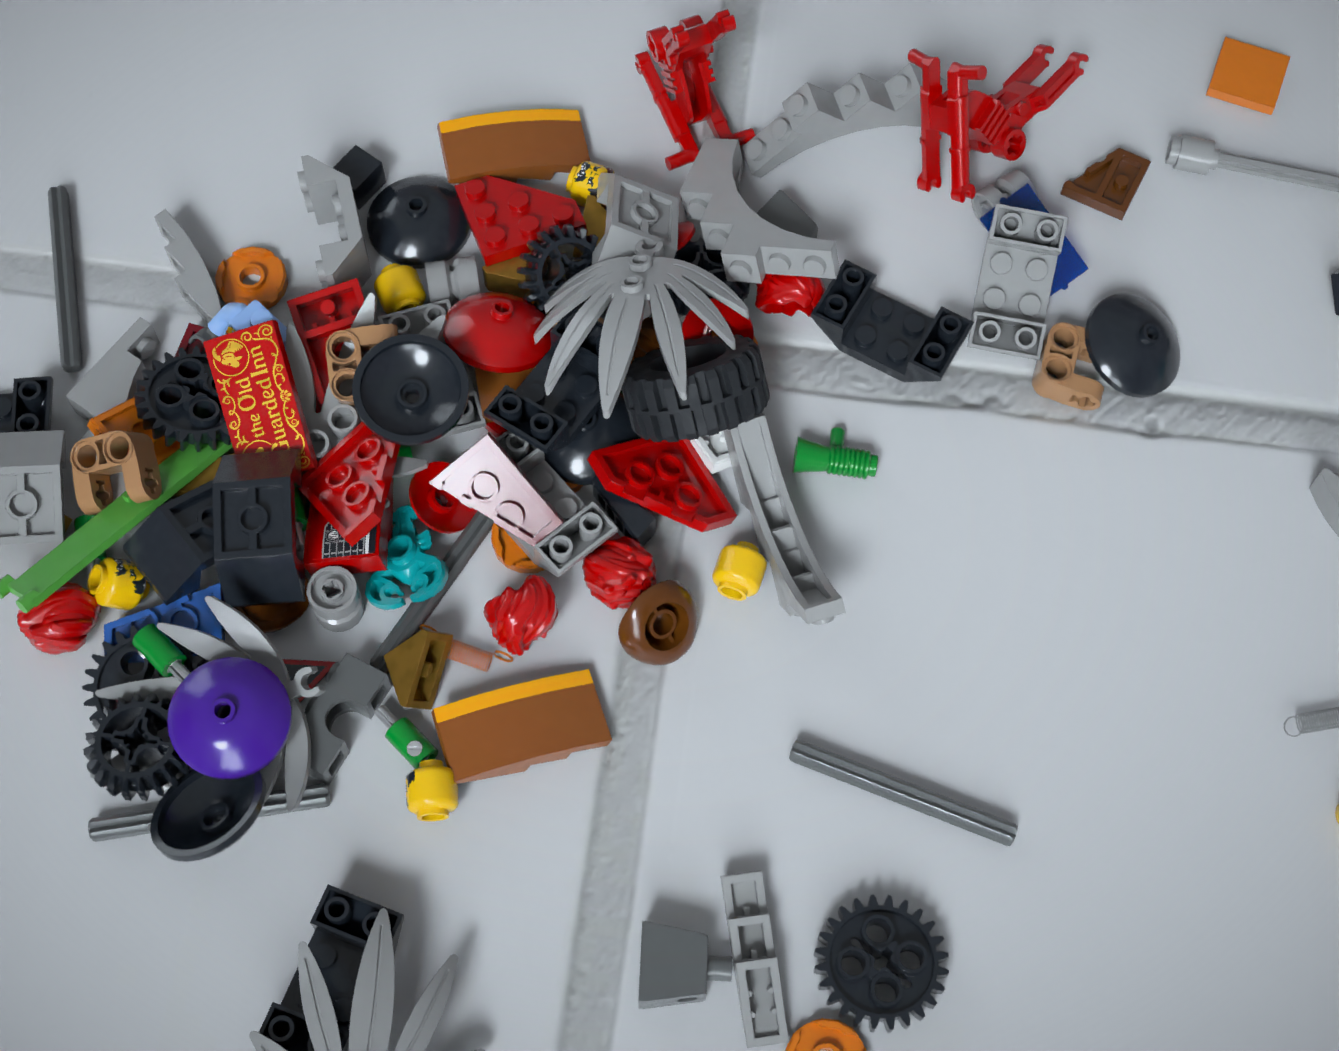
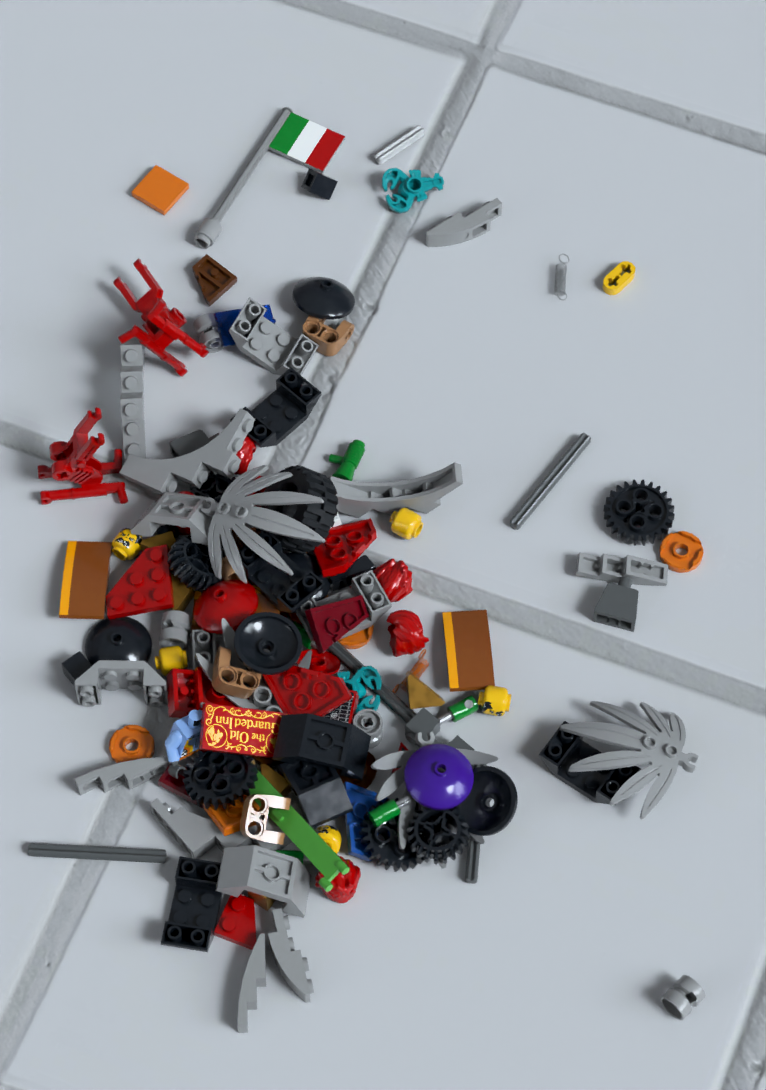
camera: 75 degrees left, 5 degrees down
reddish brown hat [618,580,698,665] -> none

